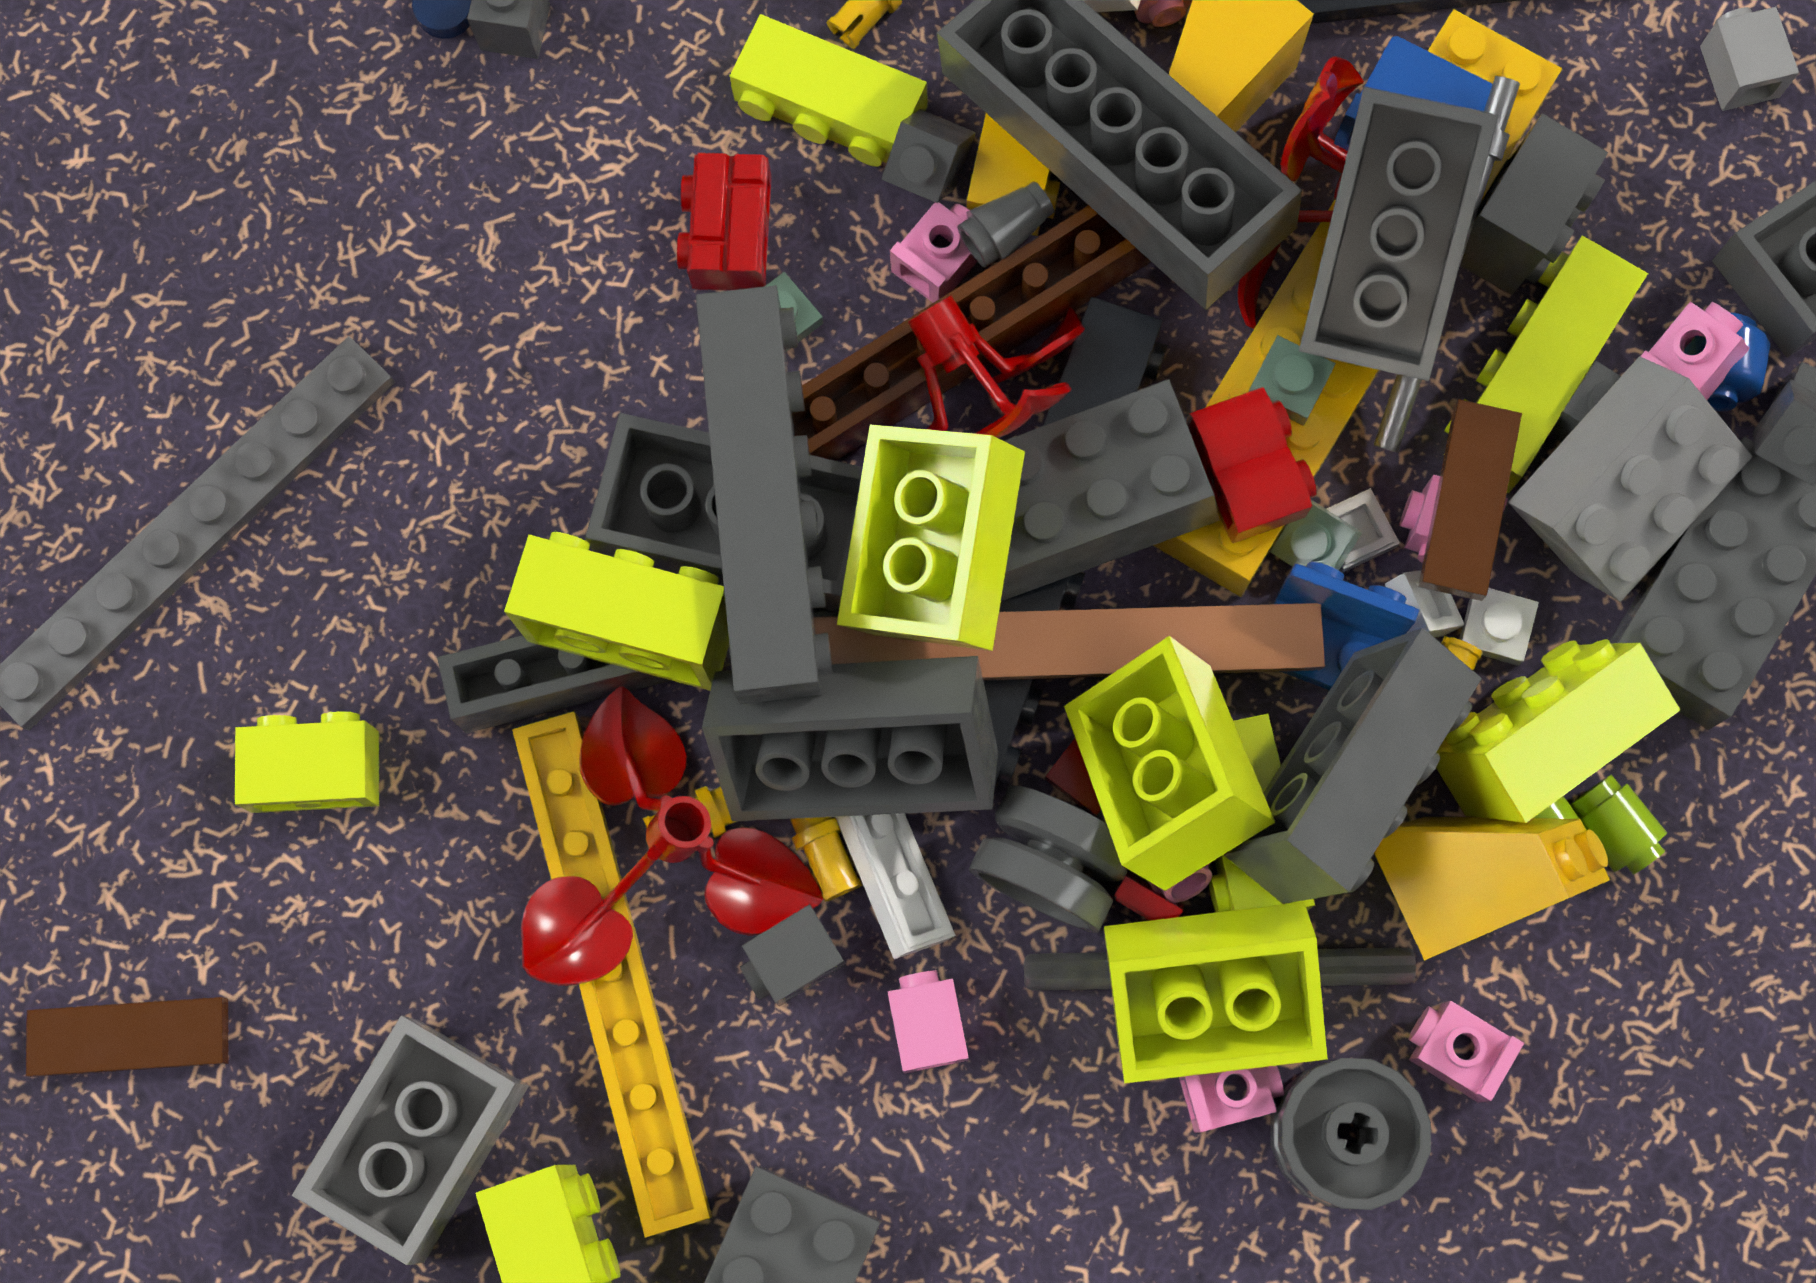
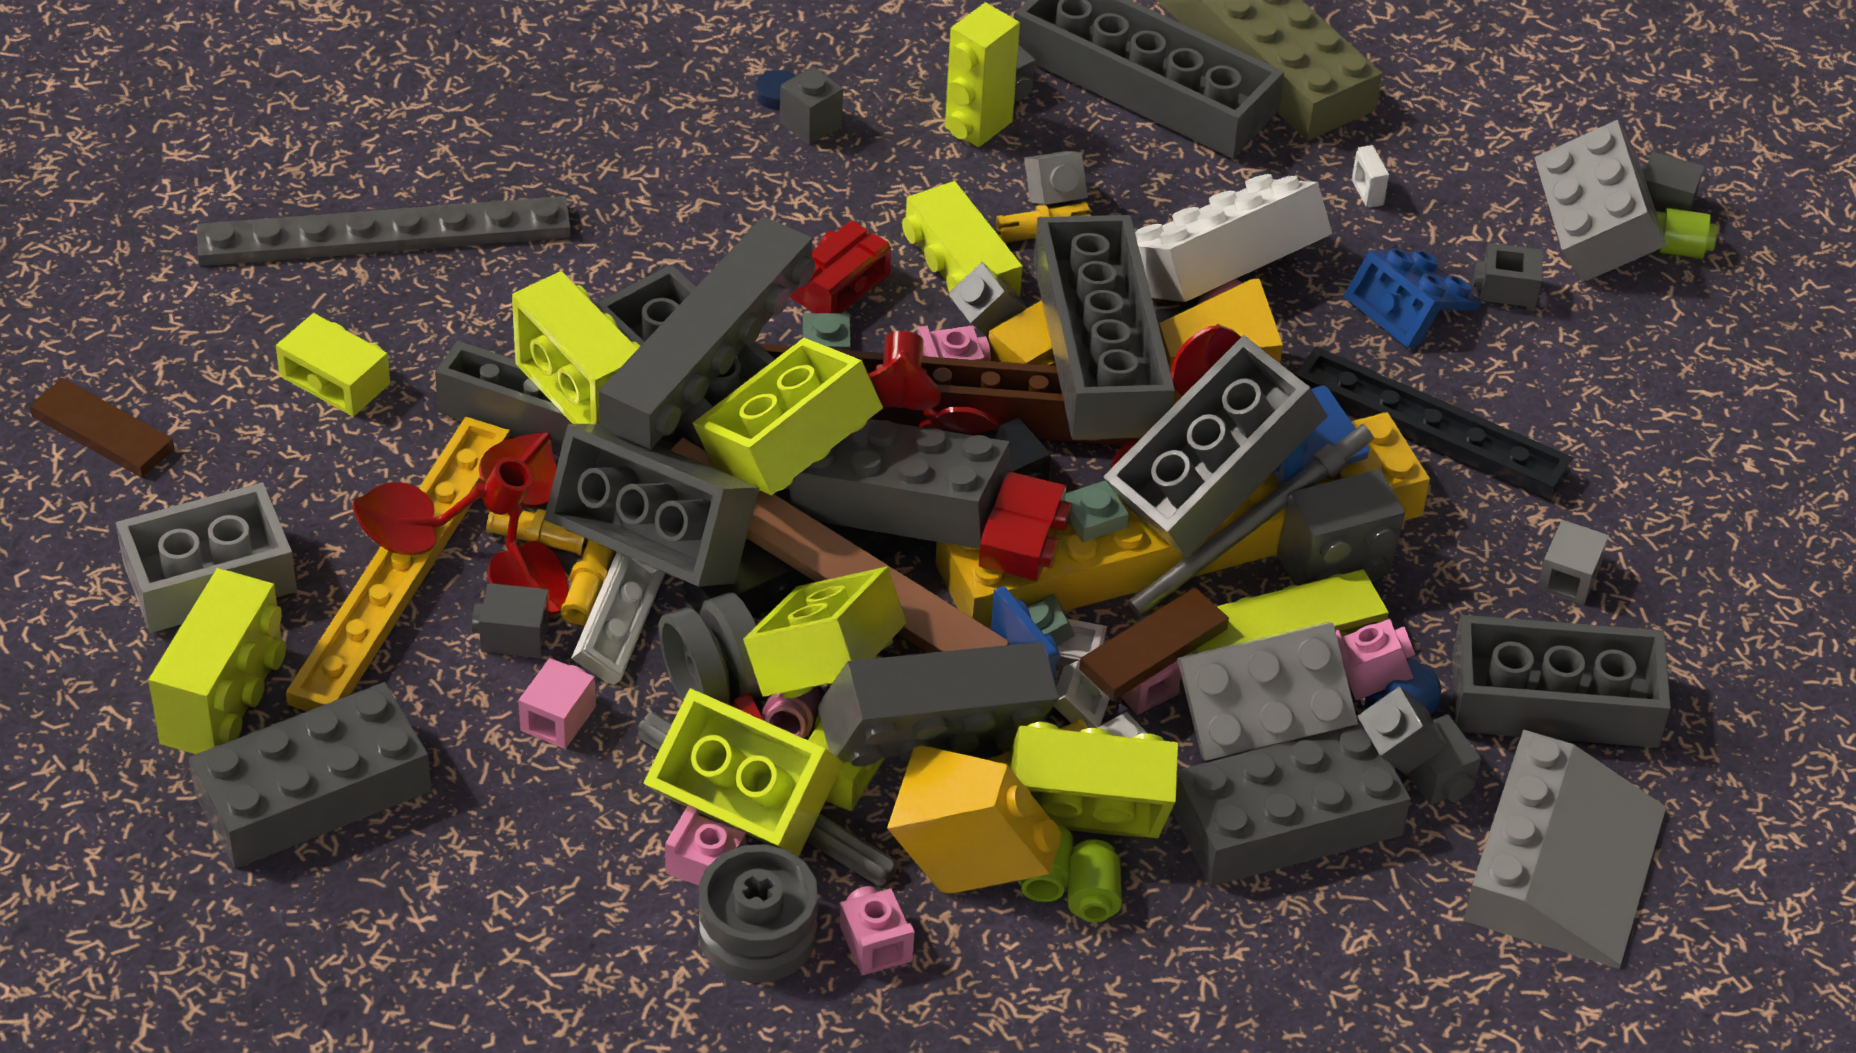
camera: 30 degrees right, 30 degrees down
dark grey cone [957,181,1054,268] -> none

